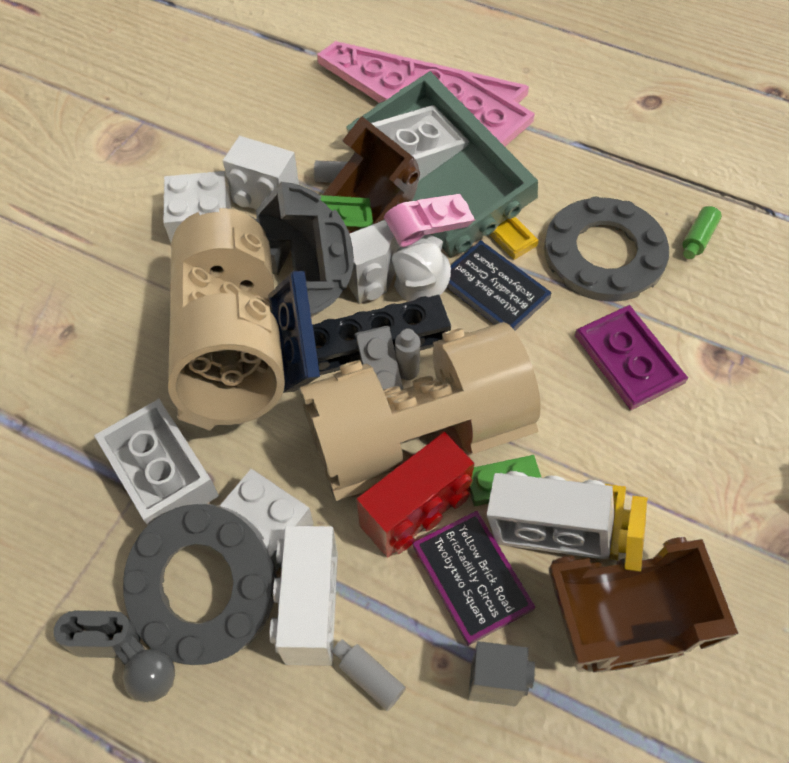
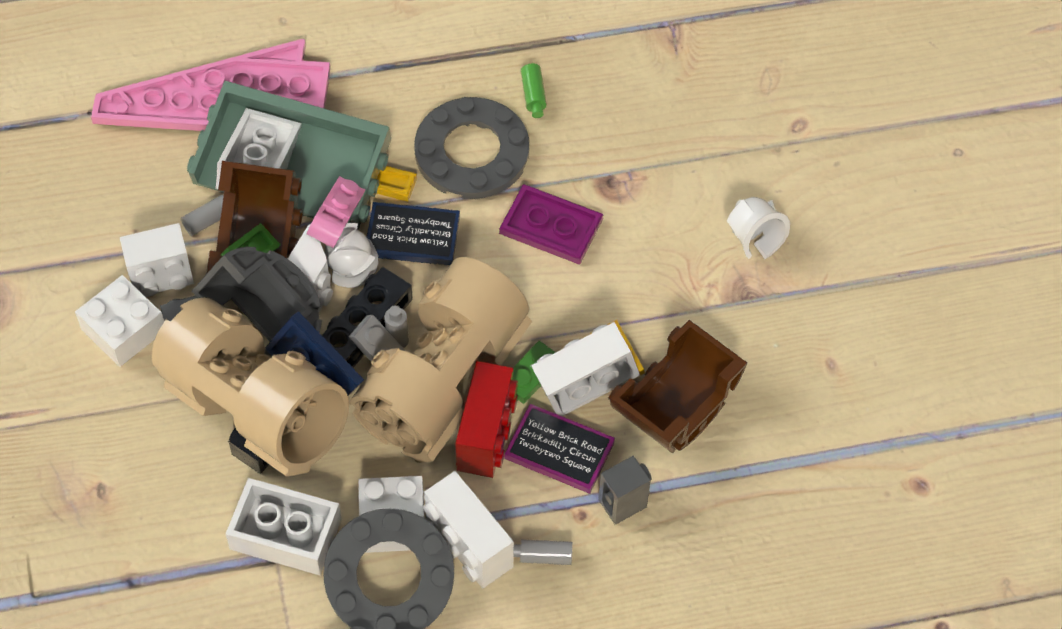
camera: 40 degrees left, 0 degrees up
yellow plate [618,495,648,571] -> none

